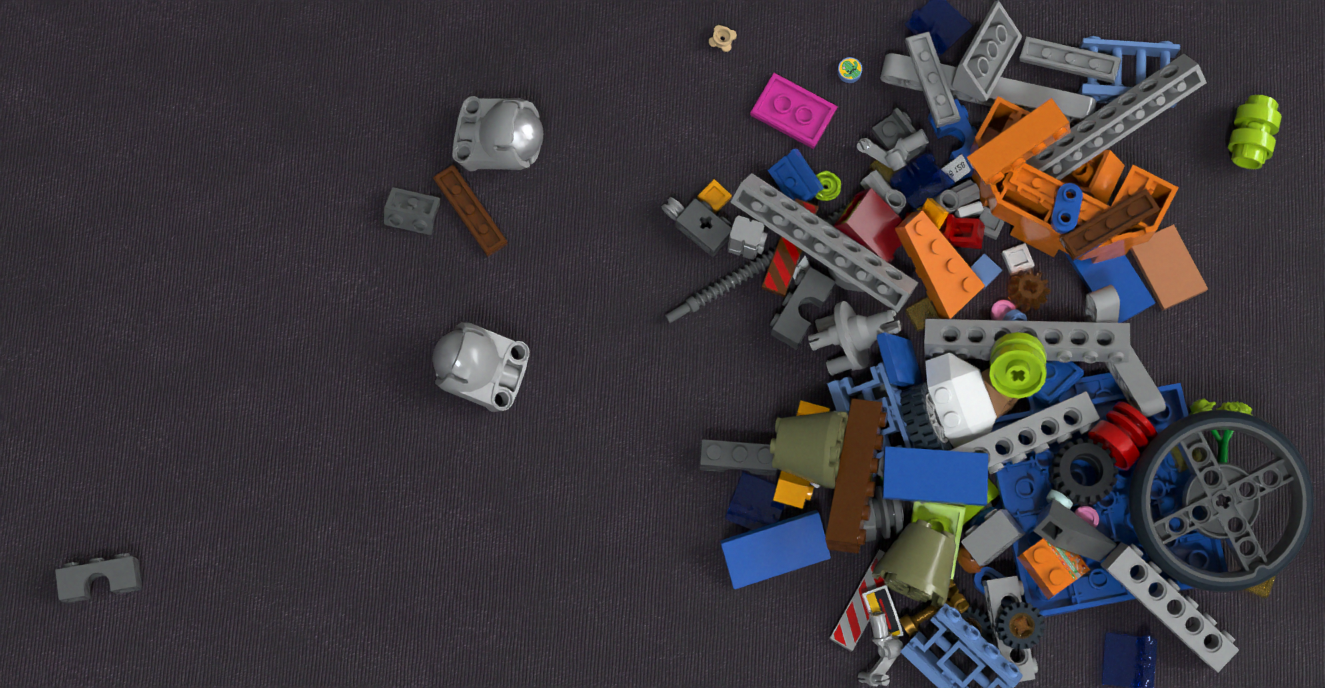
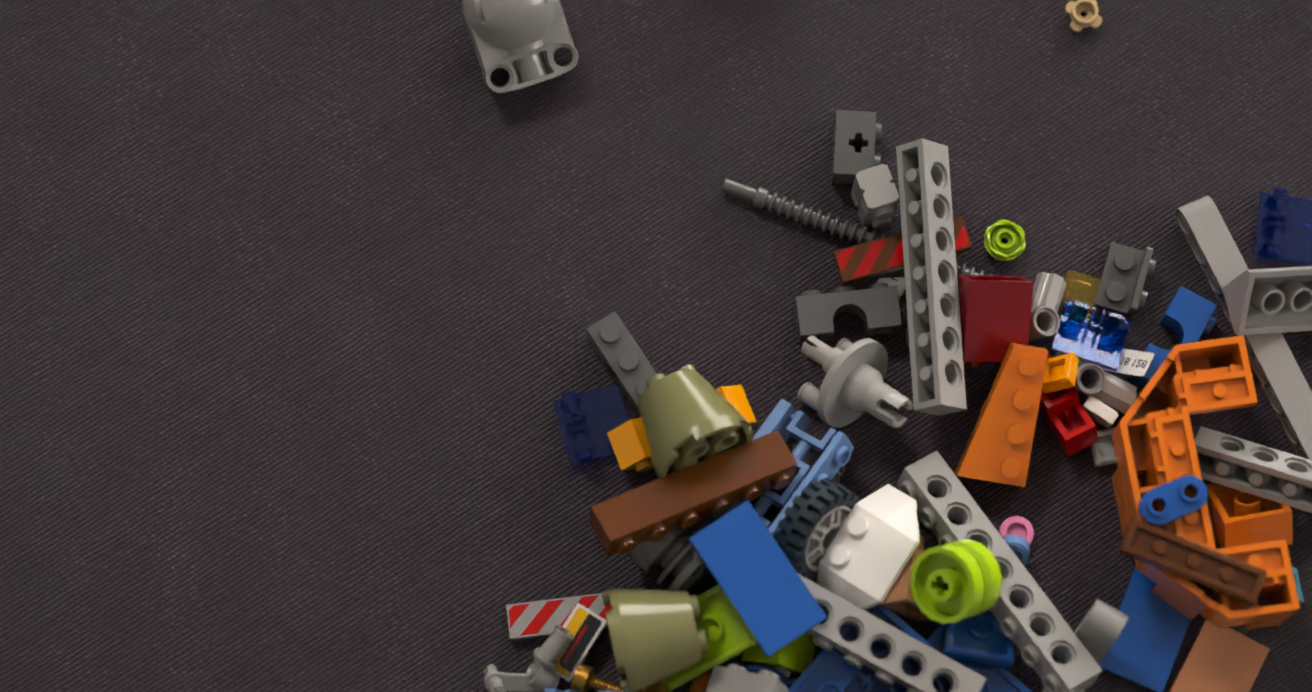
camera: 55 degrees right, 0 degrees up
light grey bush [661,197,685,221] -> none
light orange tile [697,179,732,214] -> none
blue tile [720,510,831,589] -> none
dark pink tile [750,73,838,149] -> none
blue plate [768,149,824,202] -> none
tile [837,57,862,83] -> none
light grey pin [857,129,929,171] -> none
blue tile [877,332,923,388] -> none
light grey tile [905,32,961,128] -> none
clear yellow tile [905,298,940,332] -> none
orange wedge [967,98,1071,186] -> none
medium blue tile [970,253,1002,290] -> none
white tile [1001,243,1035,276] -> none
clear orange gear [1007,268,1050,311] -> none

